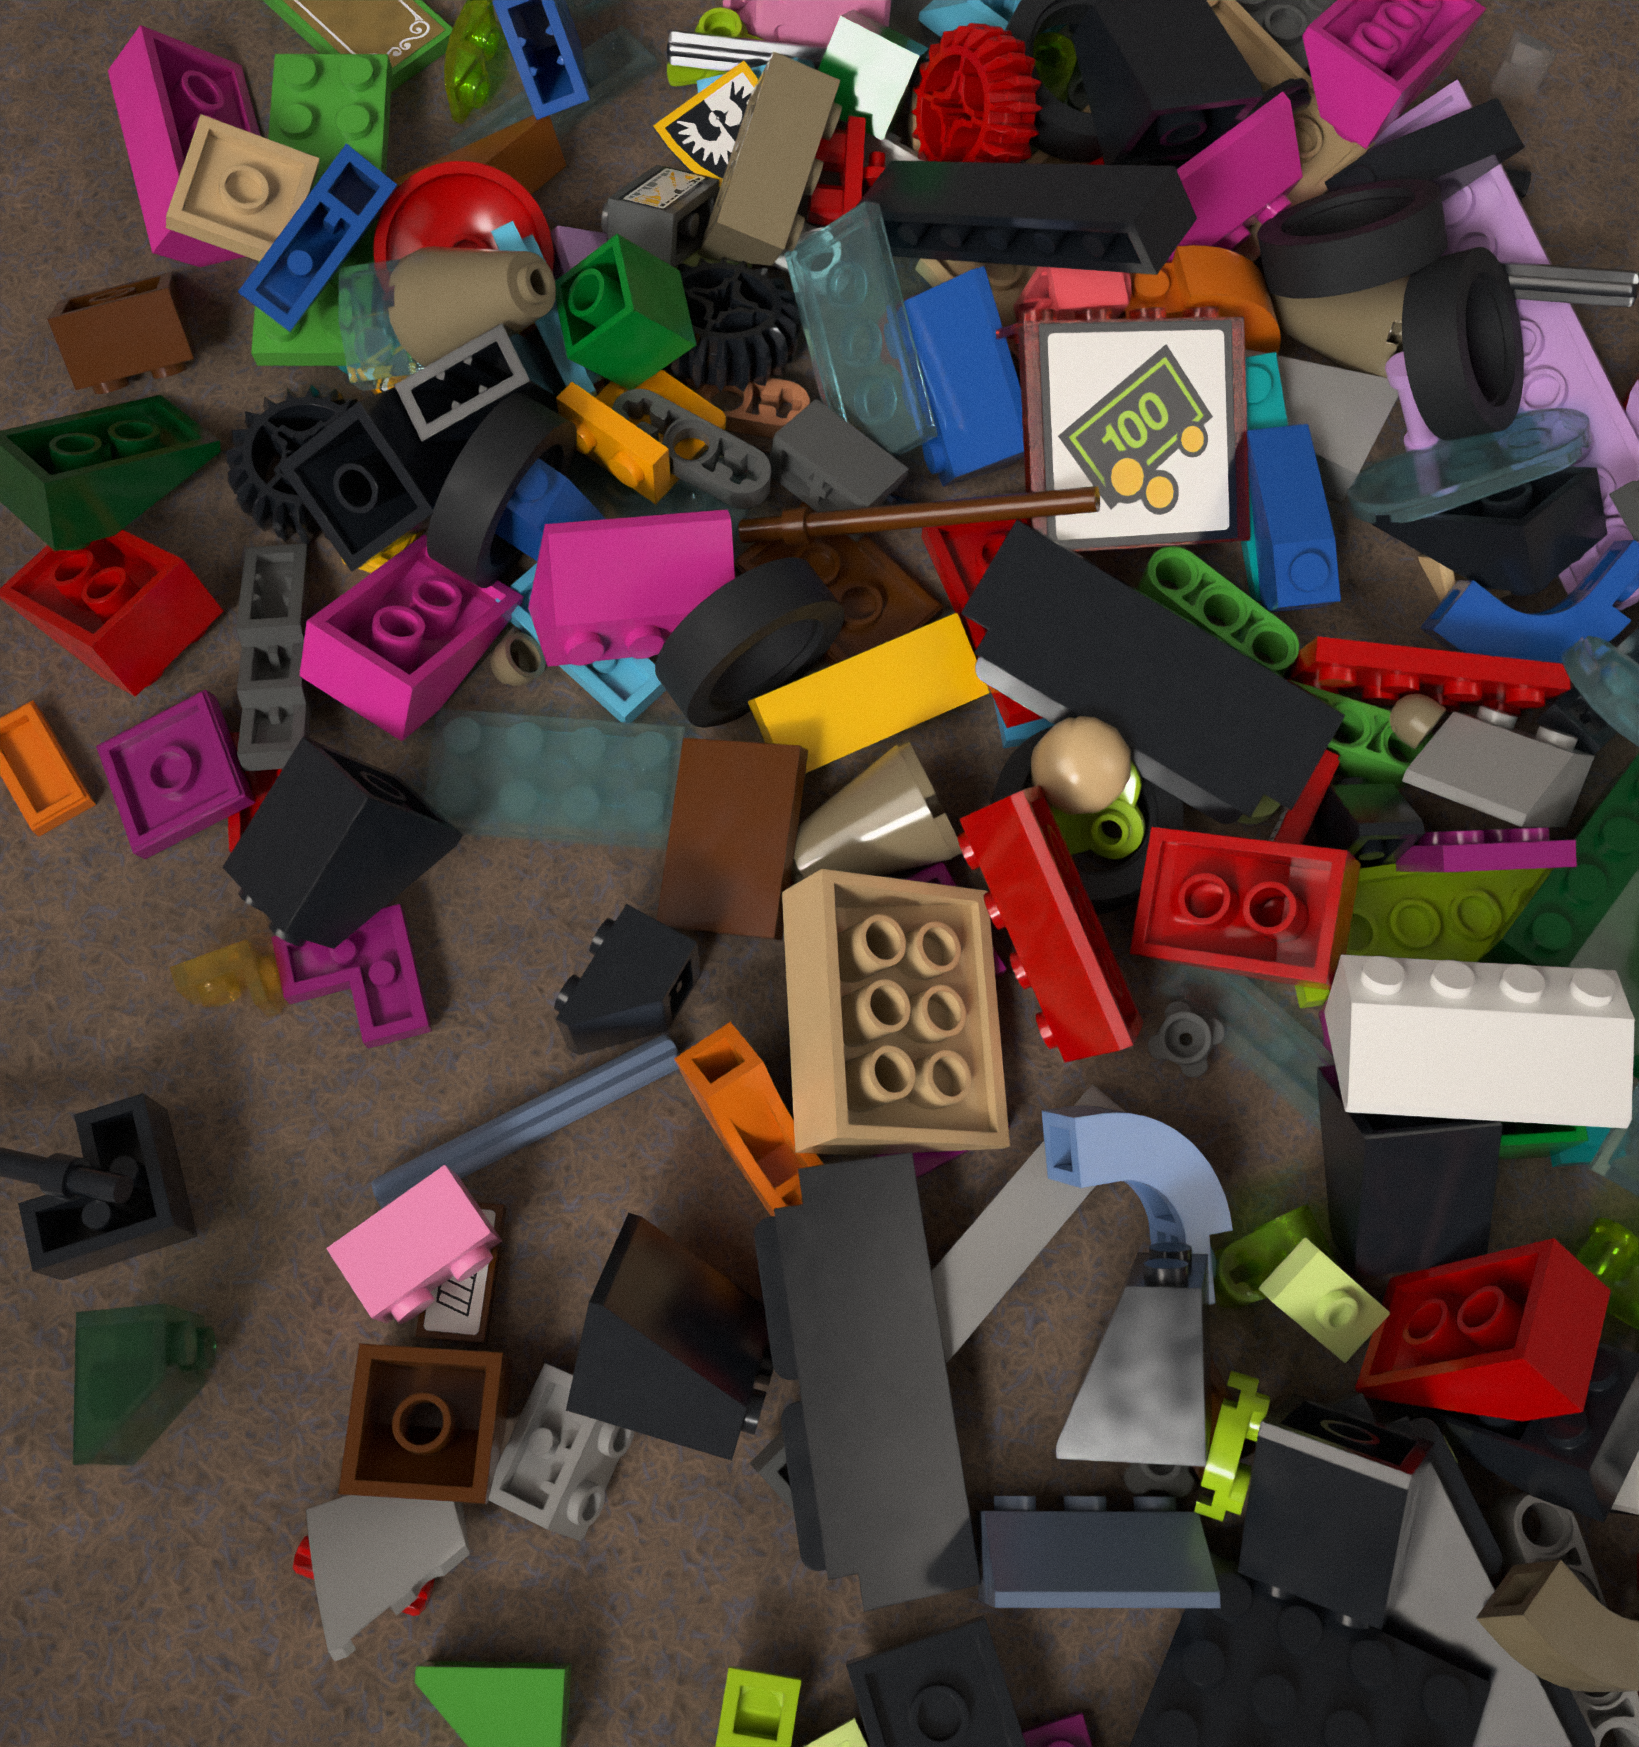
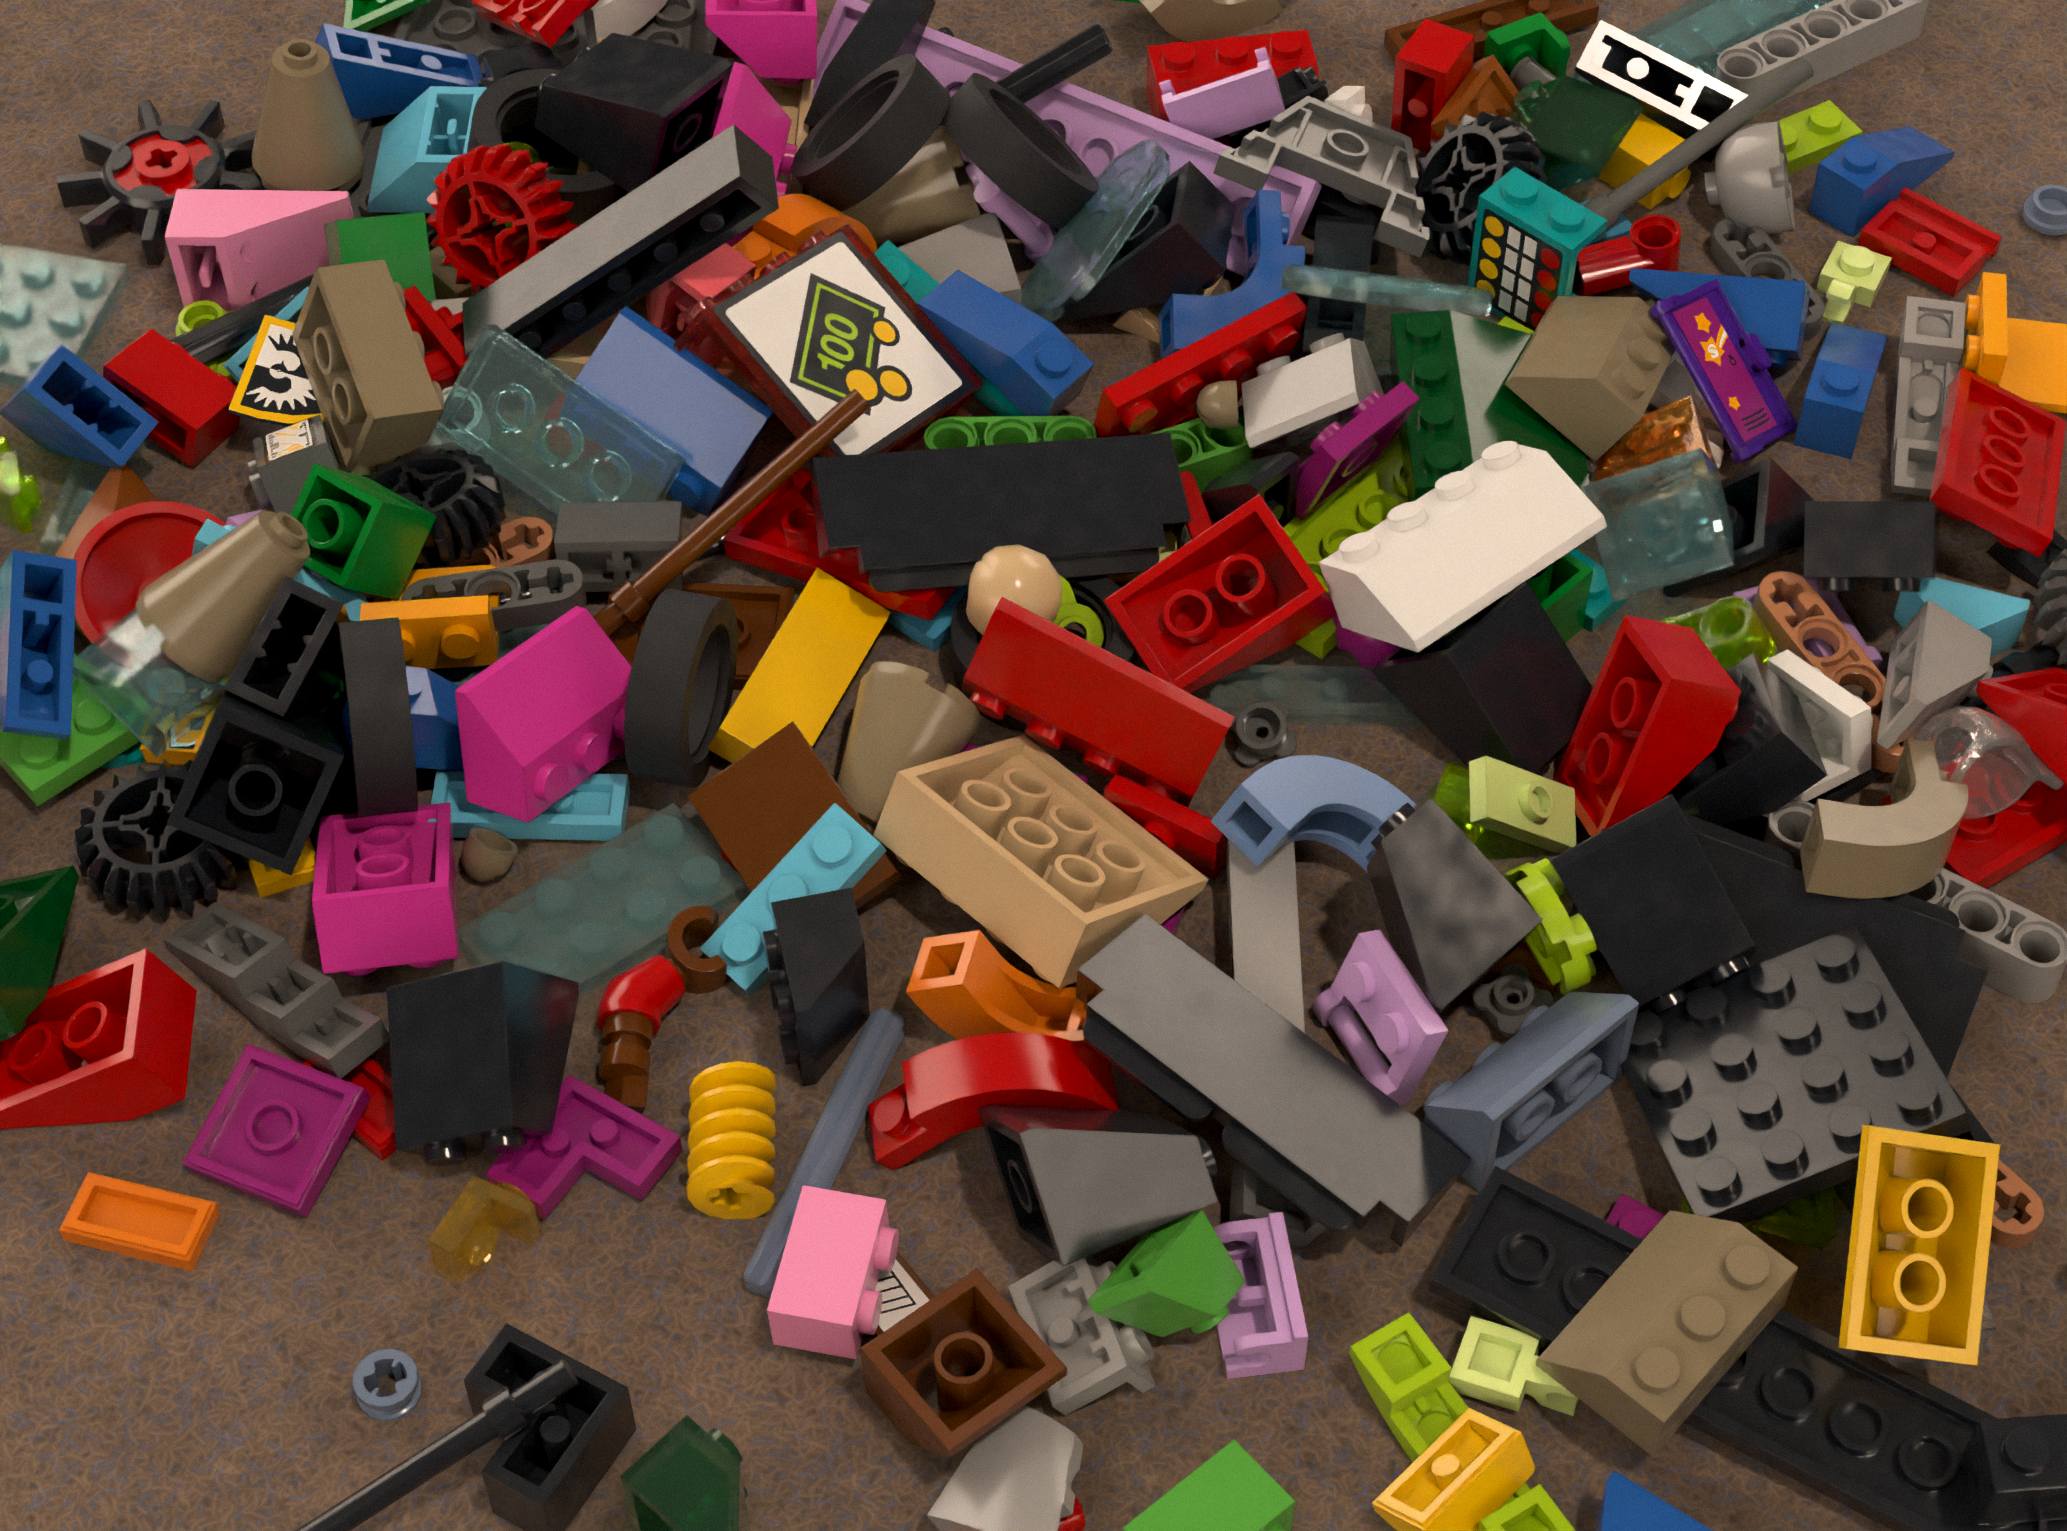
camera: 35 degrees left, 20 degrees down
none -> red brick [103,328,240,468]
none -> sand blue bush [353,1349,422,1422]
none -> reddish brown piece [596,905,728,1113]
none -> yellow piece [686,1061,776,1219]
none -> medium azure plate [700,803,887,996]
none -> red arch [868,1032,1120,1170]
none -> bright green slope [1087,1210,1245,1337]
none -> red plate [1104,774,1228,880]
none -> lavender hinge [1213,1212,1308,1379]
none -> lavender plate [1312,929,1449,1106]

